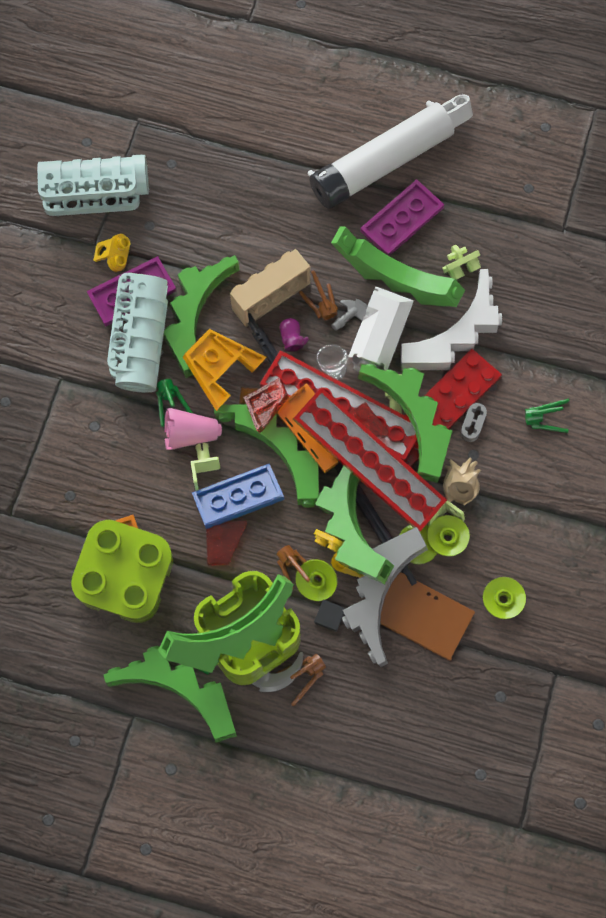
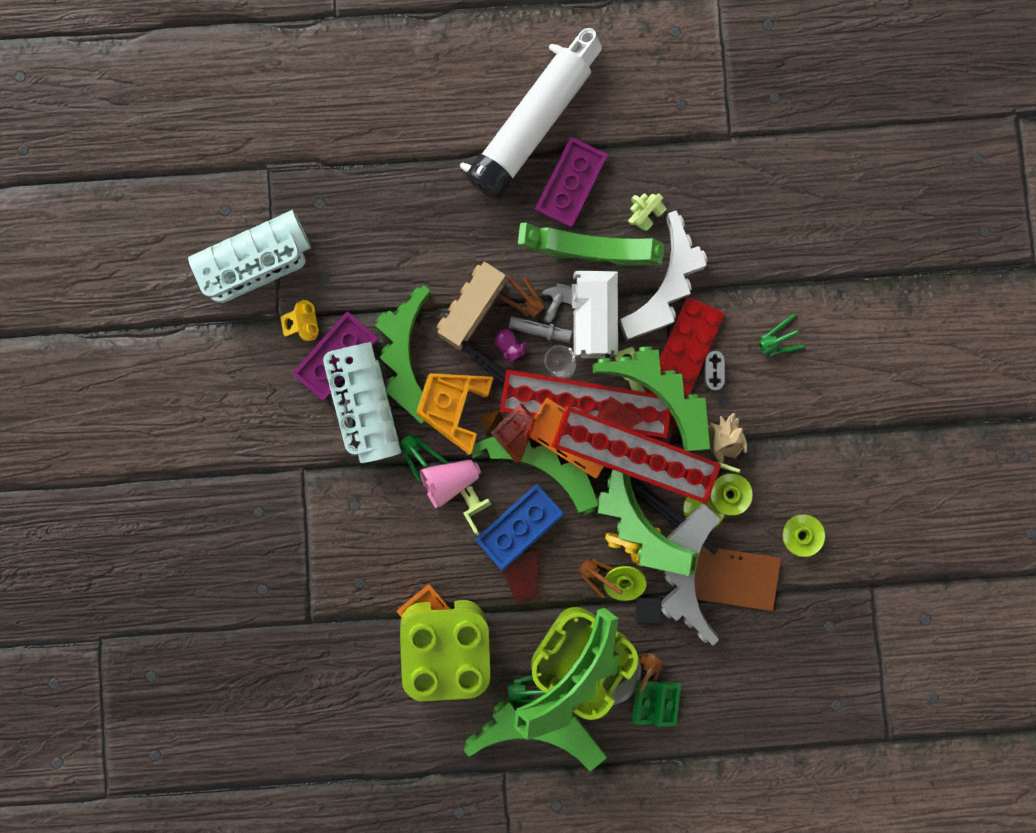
camera: 25 degrees left, 15 degrees up
none -> light grey pin [509,316,572,344]
none -> green slope [632,680,681,727]

